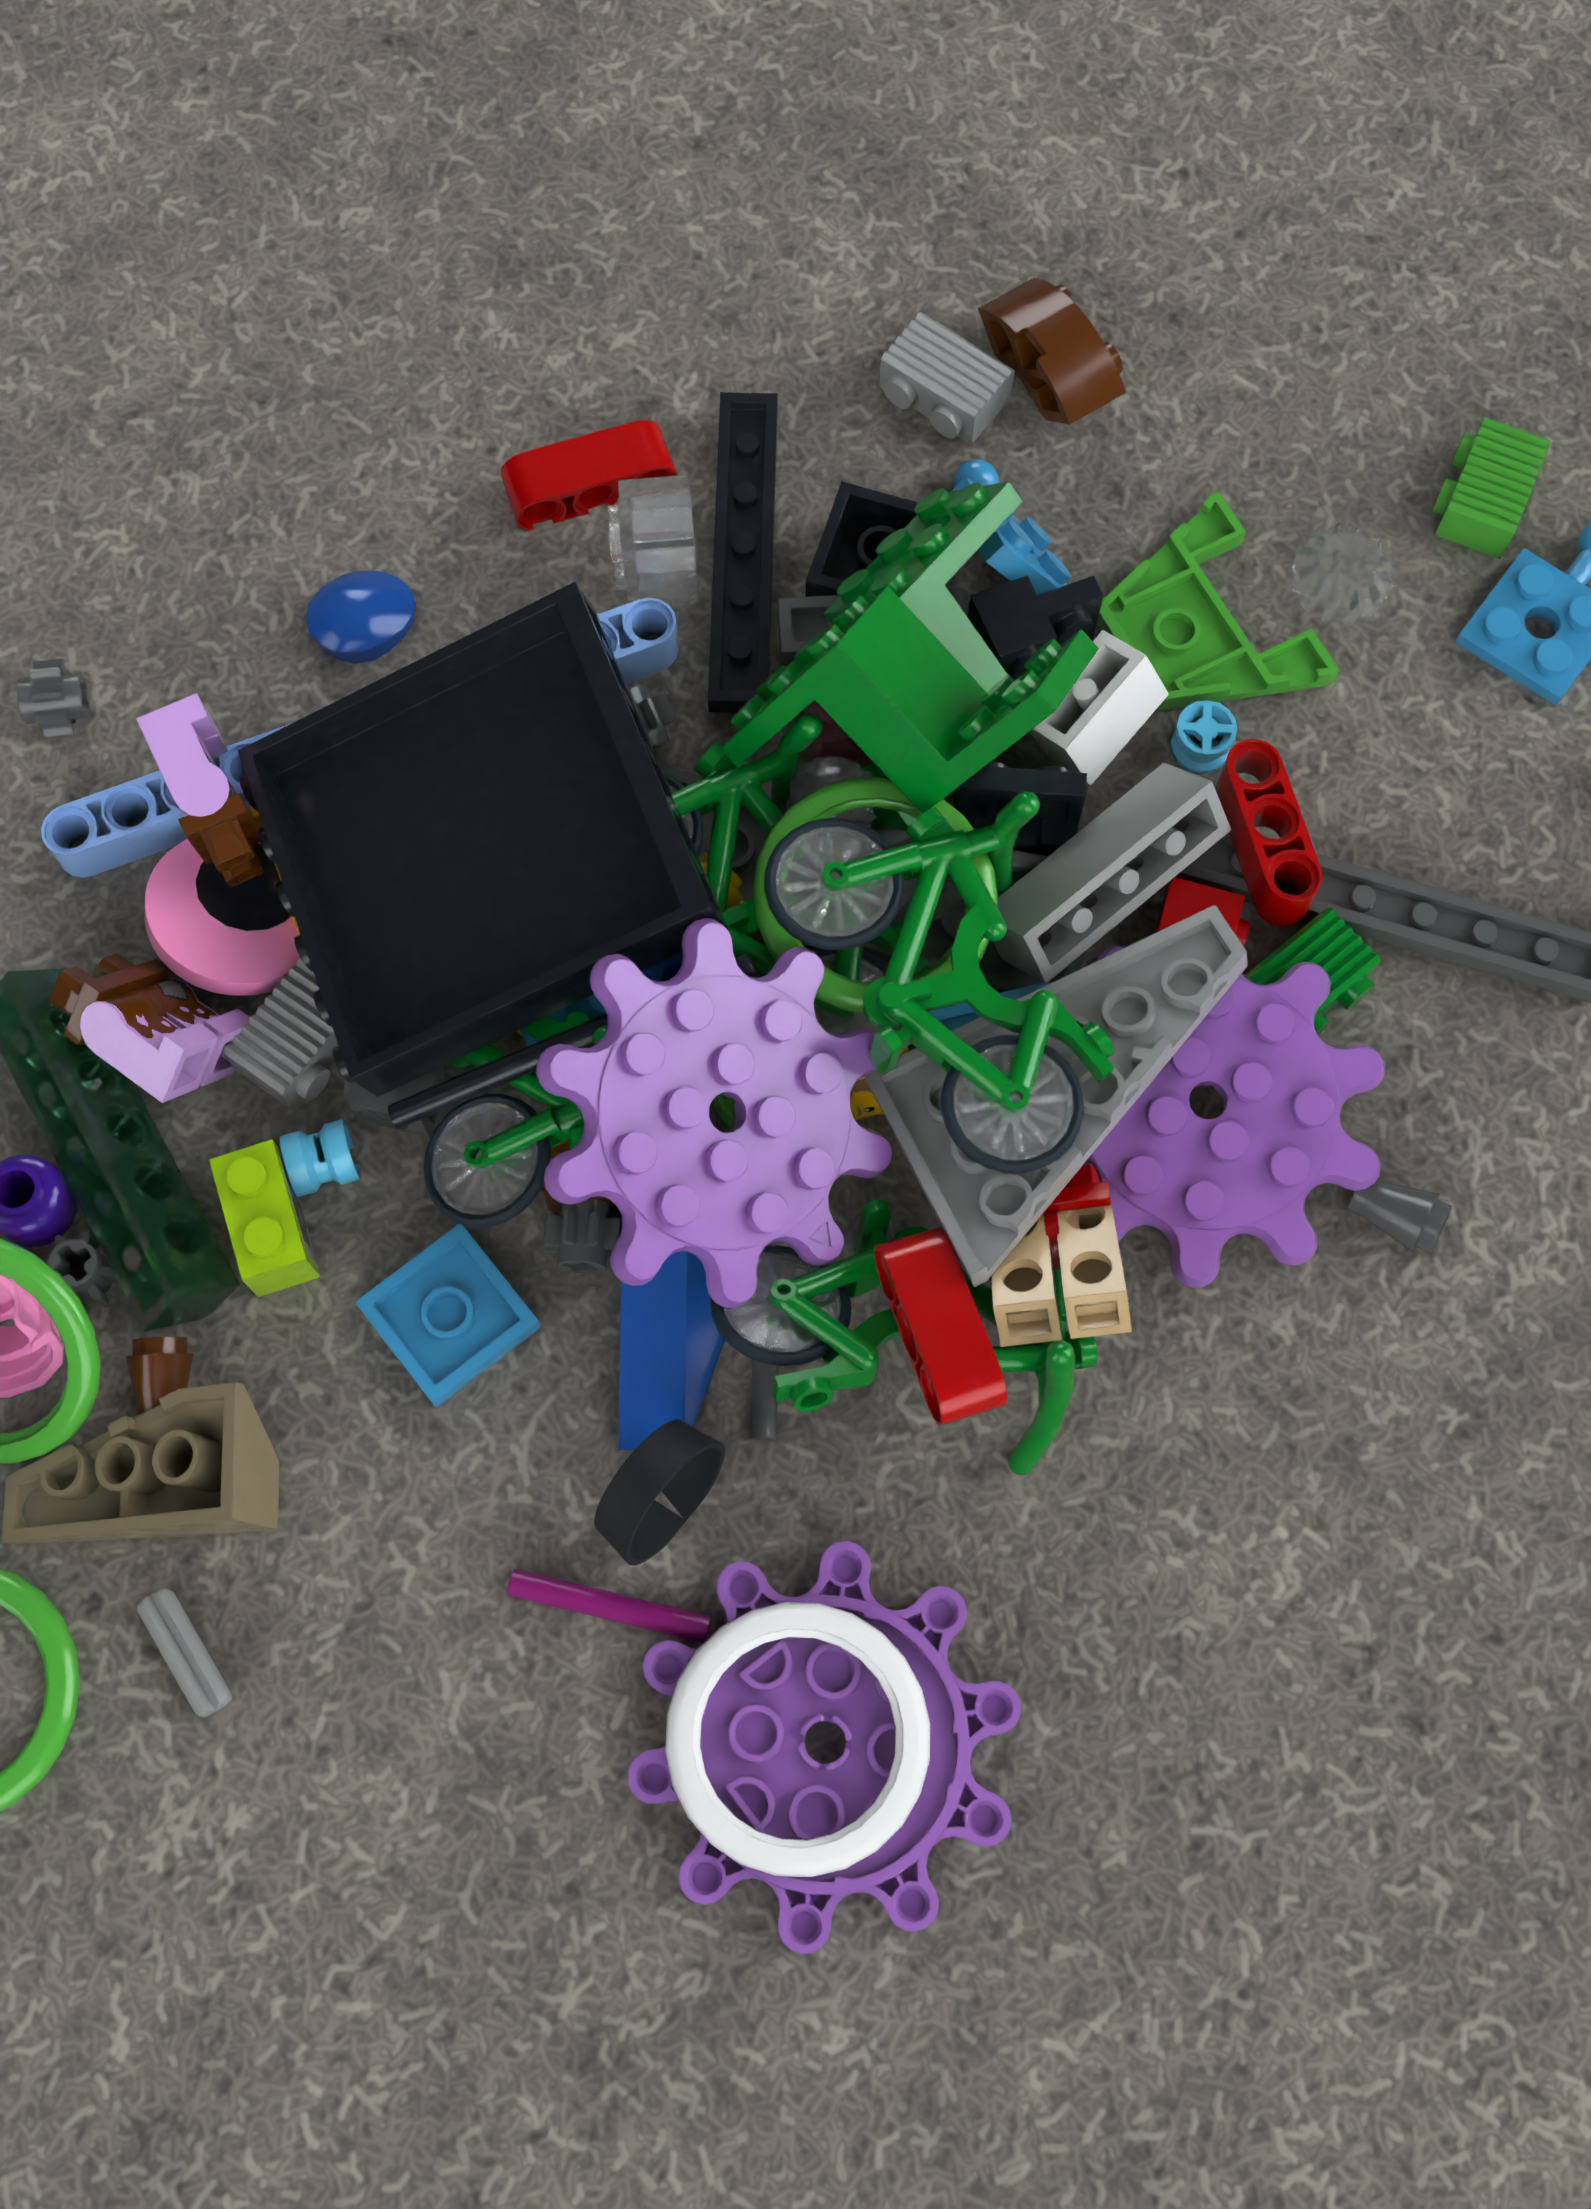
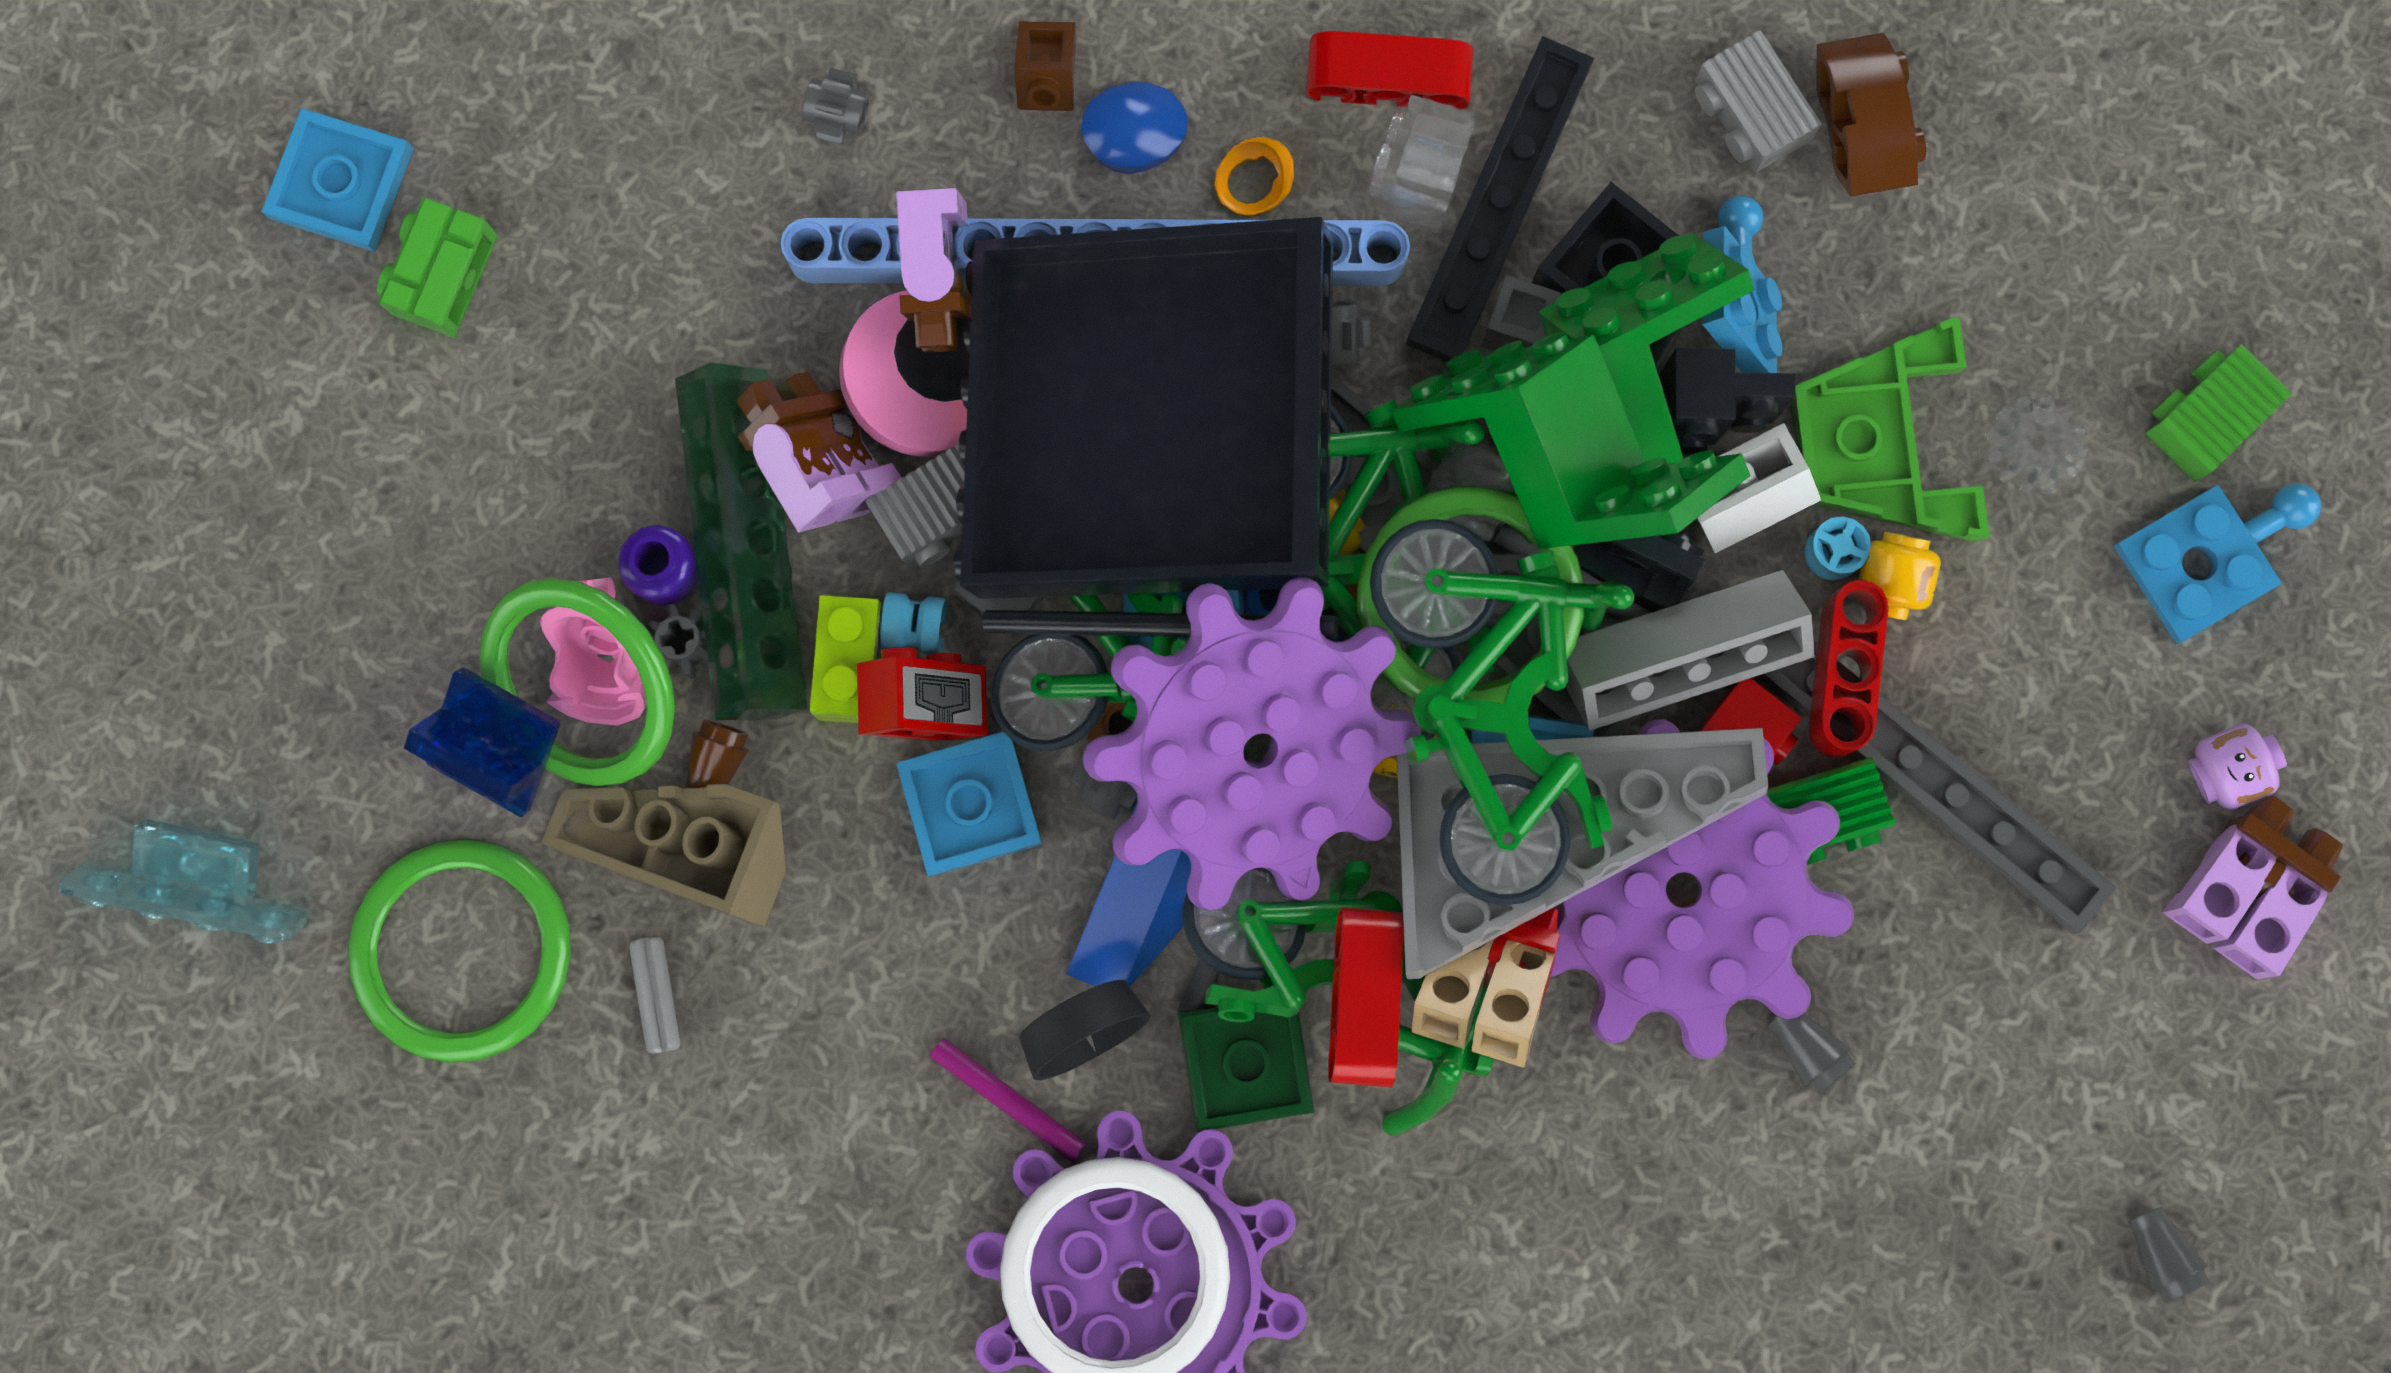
camera: 25 degrees right, 10 degrees up
none -> red brick [857,648,988,742]
none -> reddish brown bracket [1014,21,1076,111]
none -> dark green tile [1177,1005,1315,1132]
none -> light orange piece [1214,136,1294,217]
none -> yellow head [1858,532,1941,620]

